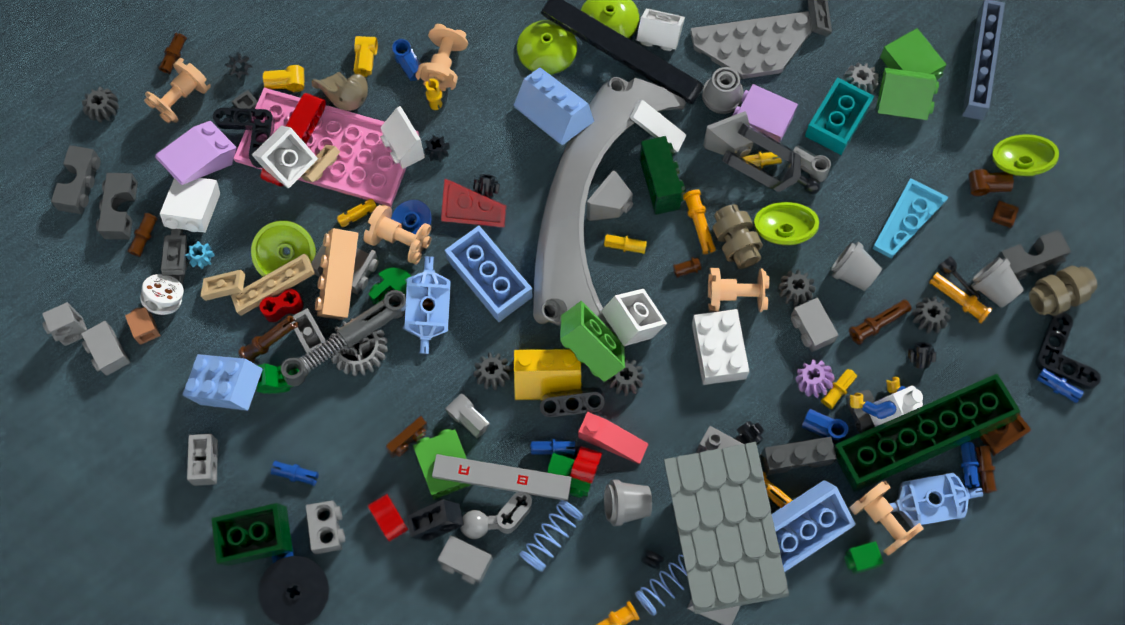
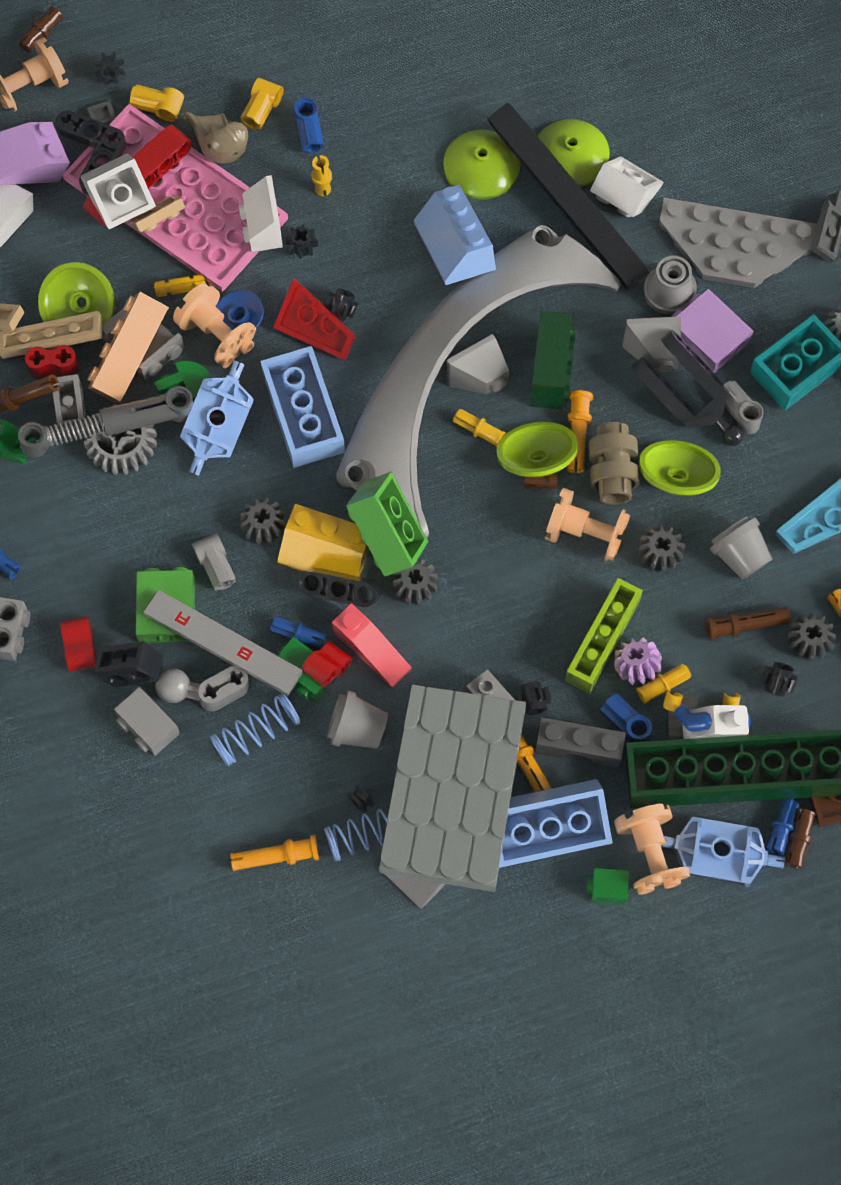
camera: 20 degrees right, 0 degrees up
reddish brown plate [386,416,427,458] -> none
light nougat piece [416,24,468,91] -> none
white brick [601,289,667,346] -> none
white tile [630,100,686,153] -> none
white brick [692,309,749,385] -> none
yellow axle [742,152,782,168] -> none
light grey brick [791,298,838,352] -> none
none -> lime dish [497,422,578,478]
none -> lime brick [565,578,643,694]

